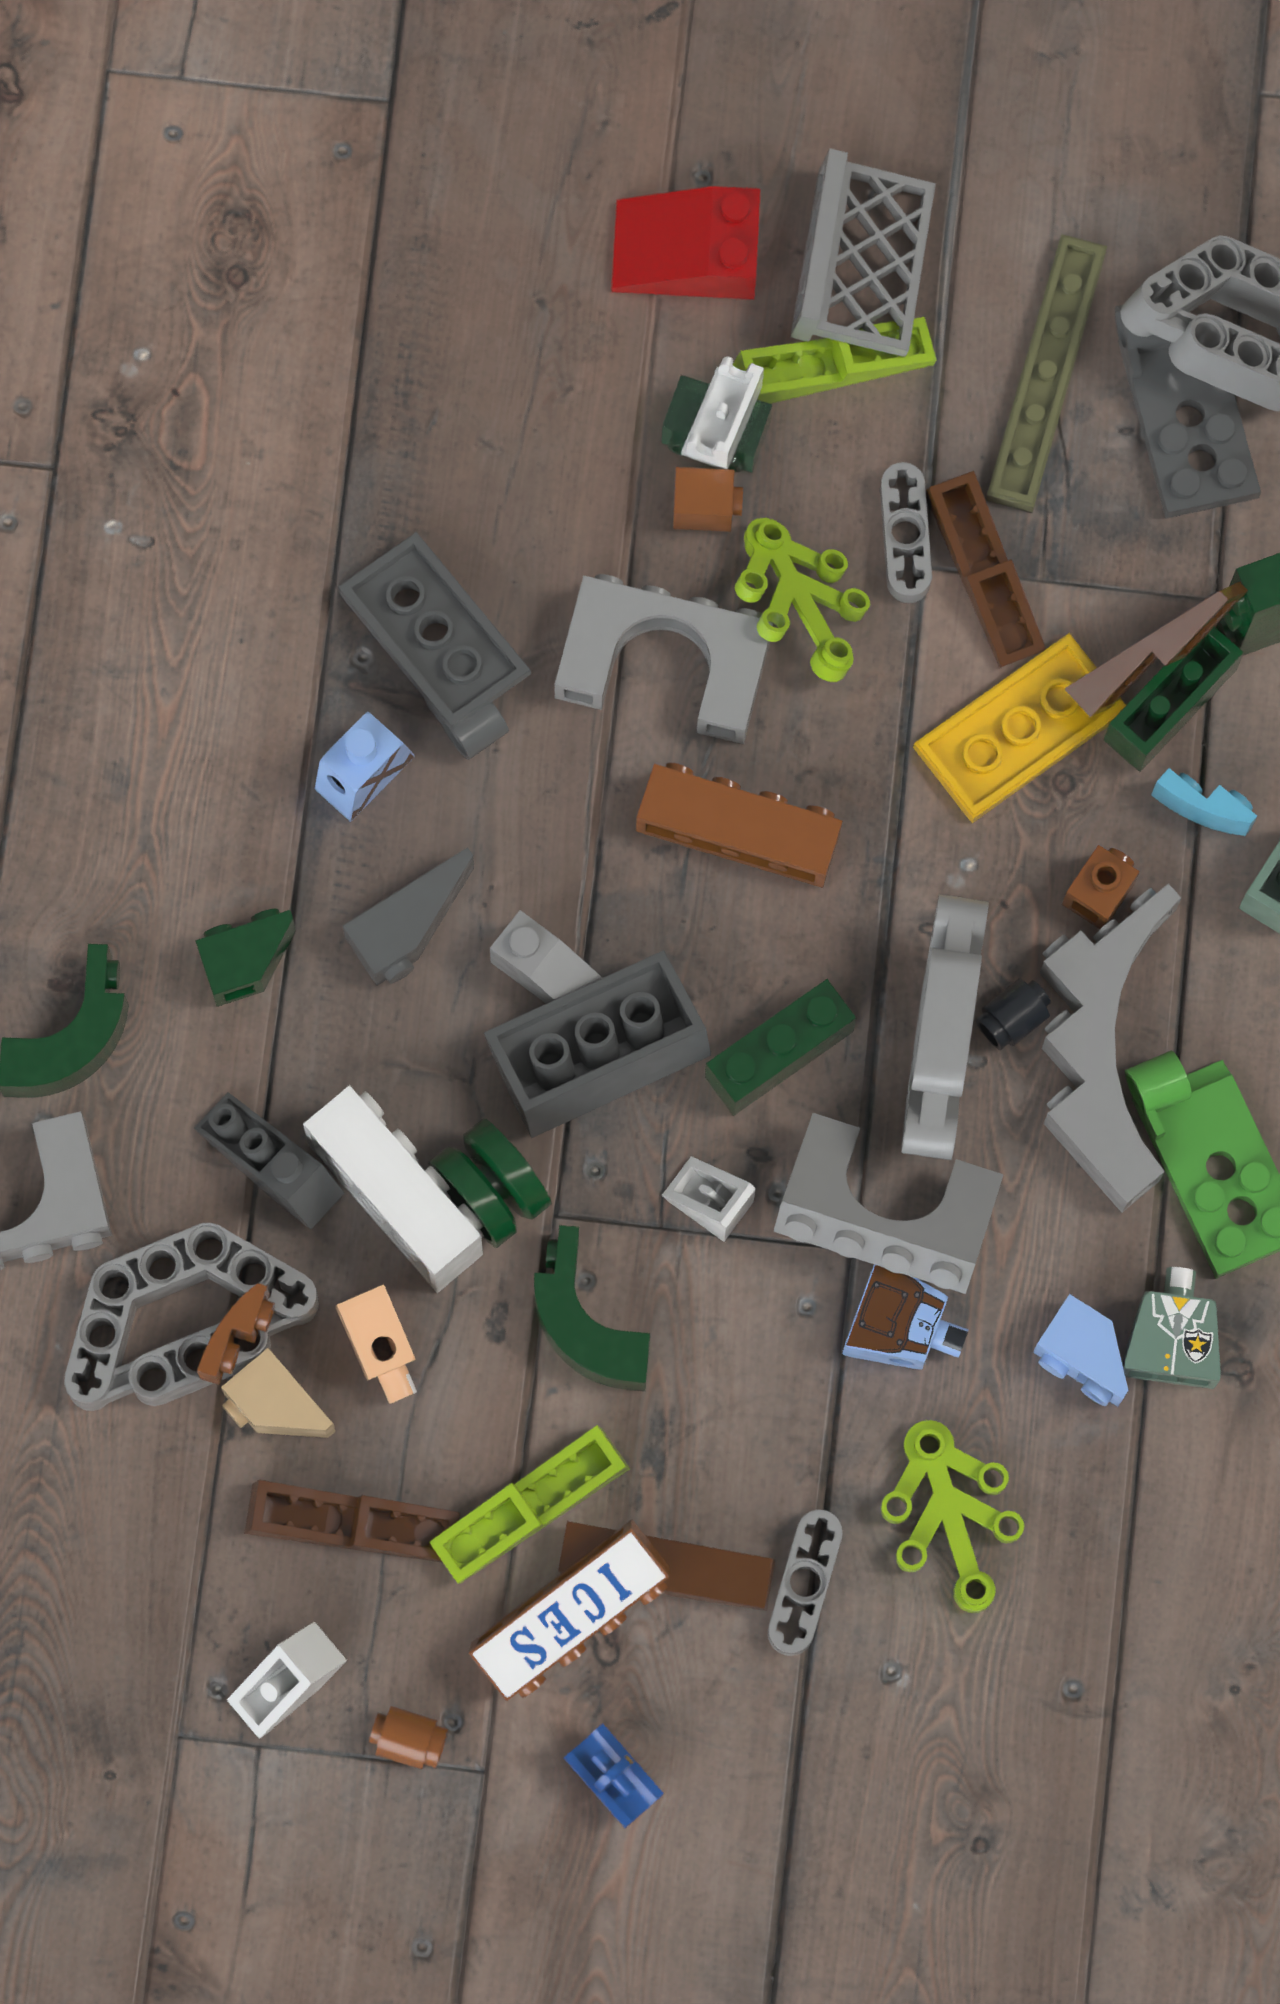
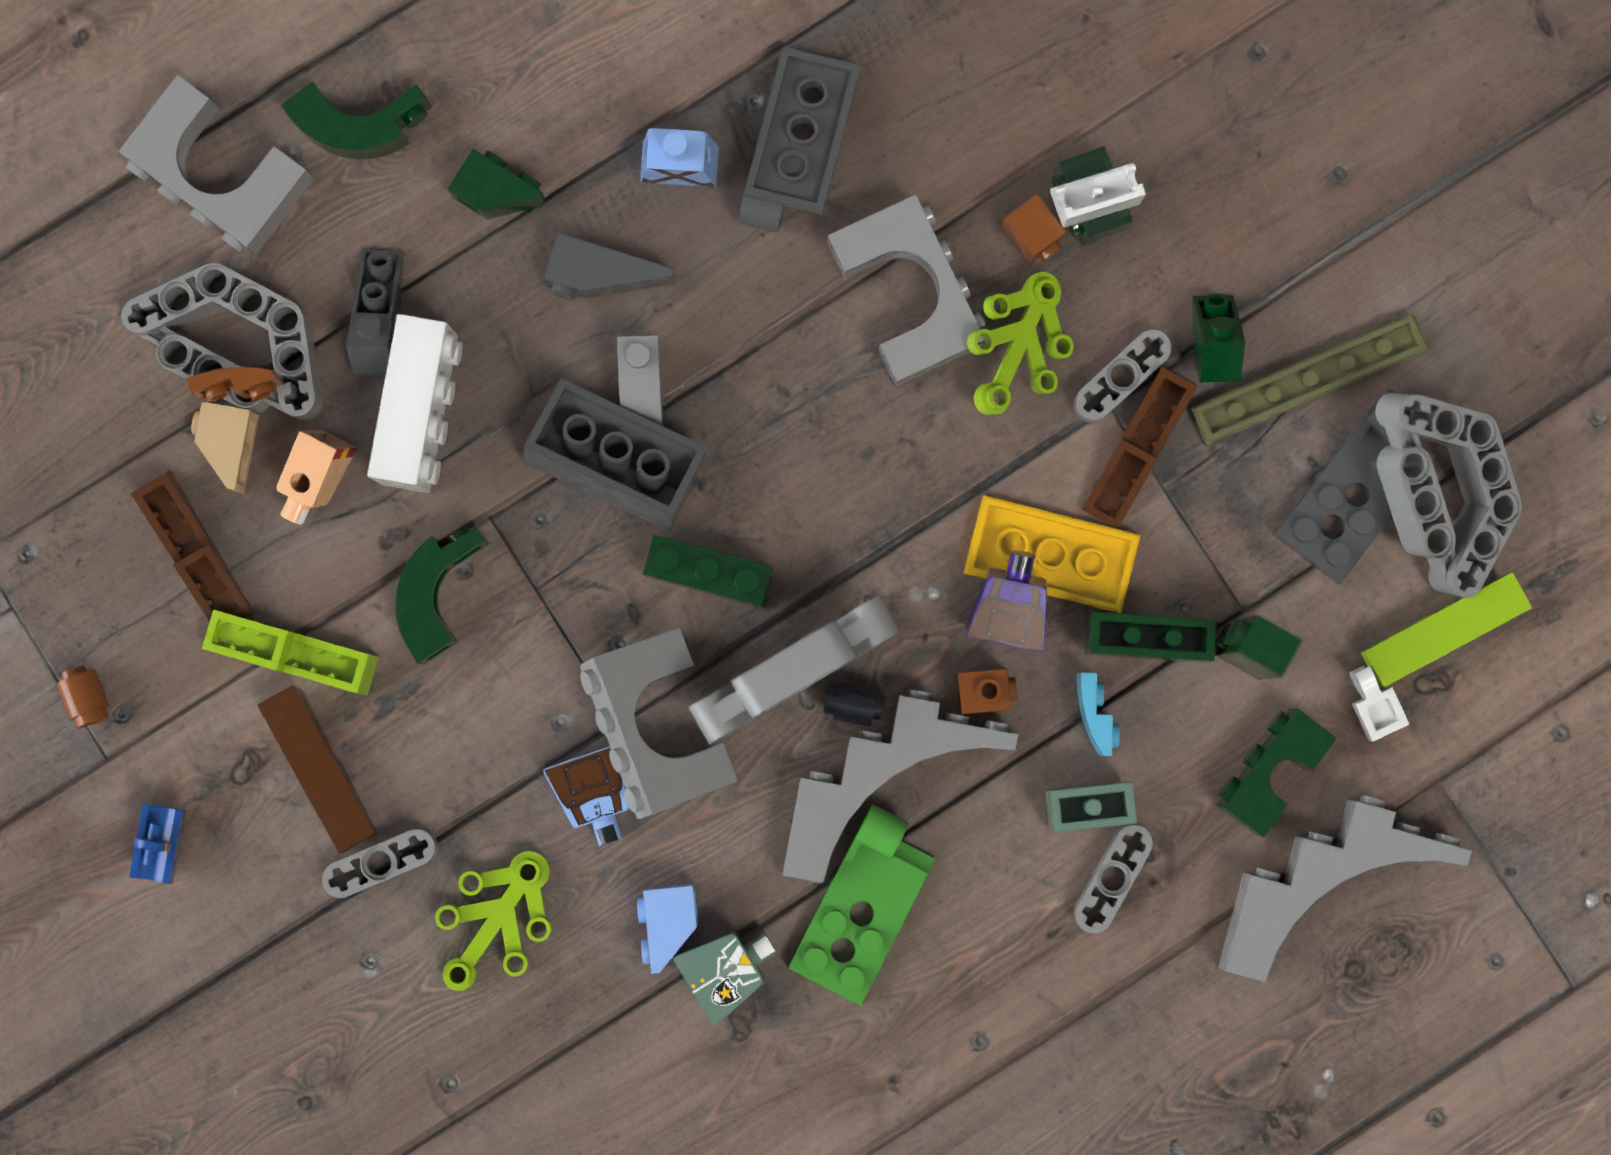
camera: 55 degrees right, 10 degrees up
white slope [227,1622,347,1739] -> none
dark green wheel [428,1119,552,1248] -> none
brick [469,1519,670,1701] -> none
red slope [611,186,761,300] -> none
dark orange brick [636,763,843,888] -> none
white slope [662,1156,756,1242] -> none
lime slope [732,317,937,407] -> none
light grey fence [790,149,936,357] -> none
reddish brown slope [1064,582,1248,717] -> none
none -> torso [966,550,1047,652]
none -> dark green slope [1192,293,1246,383]

